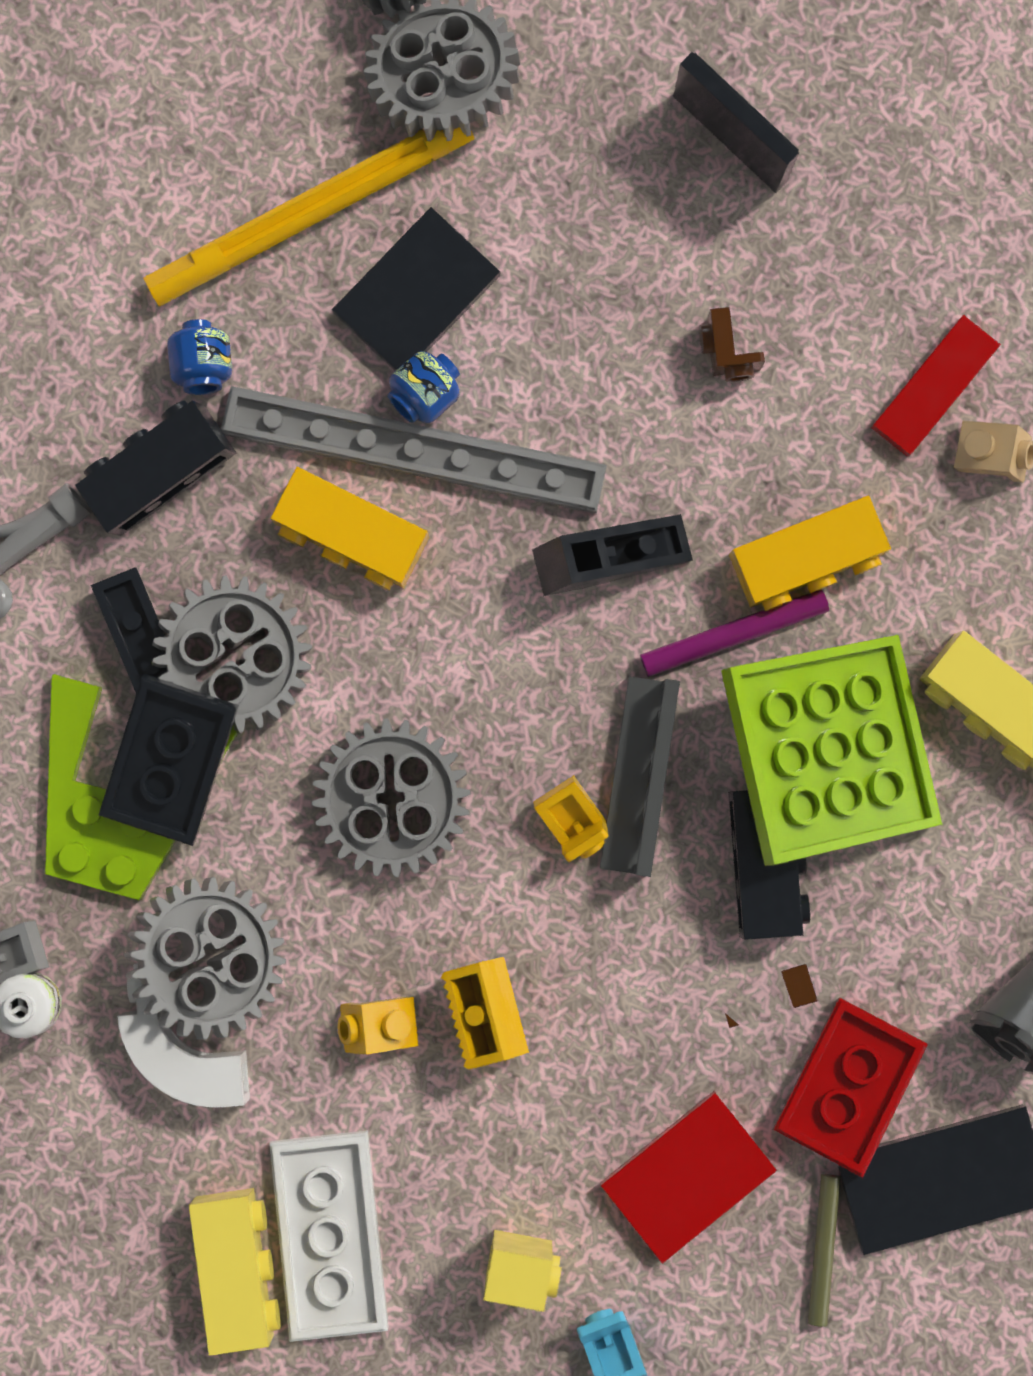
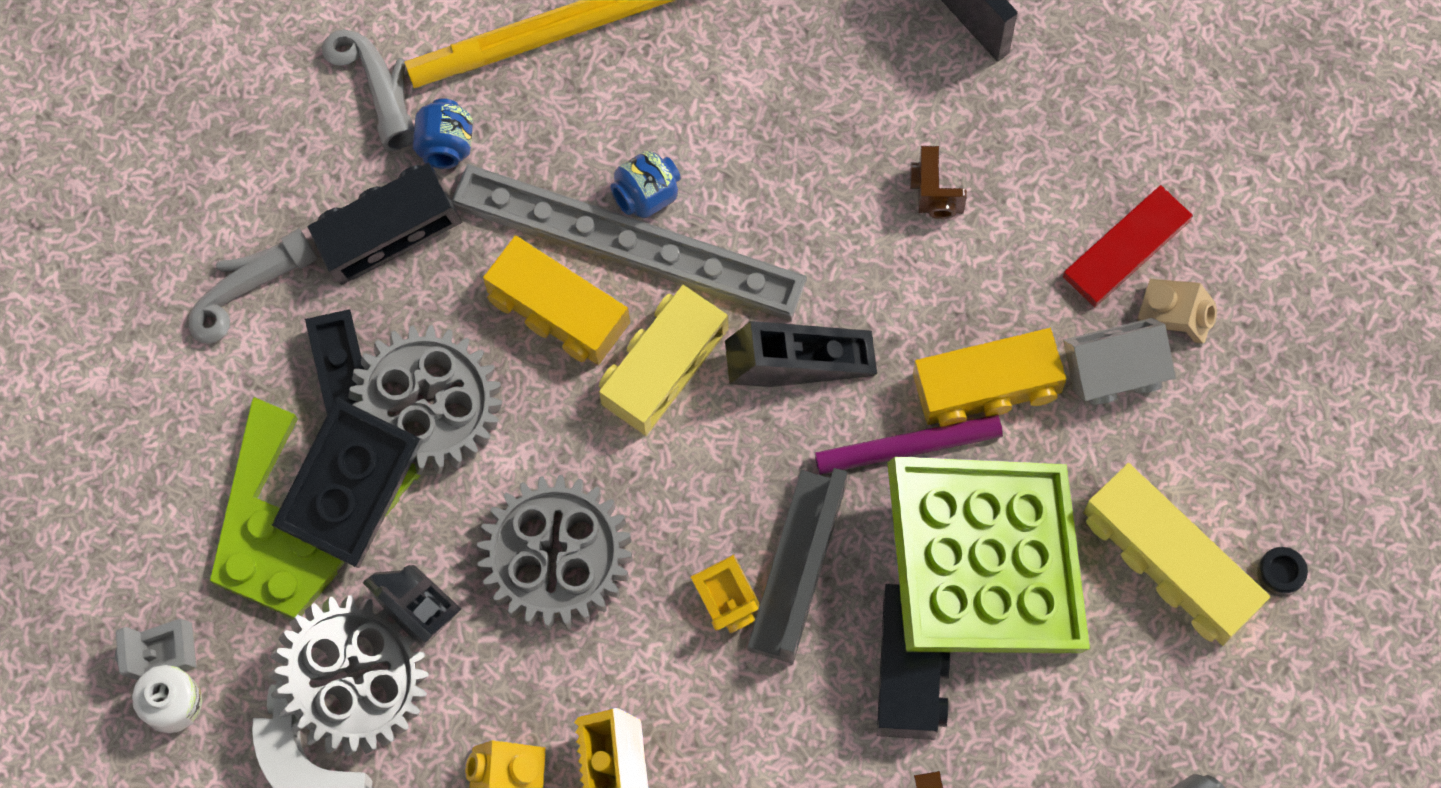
camera: 10 degrees right, 15 degrees down
black tile [332,207,501,371] -> none
none -> light grey plant [322,29,414,151]
none -> black slope [363,565,461,648]
none -> light yellow brick [599,285,729,436]
none -> light grey brick [1063,318,1176,405]

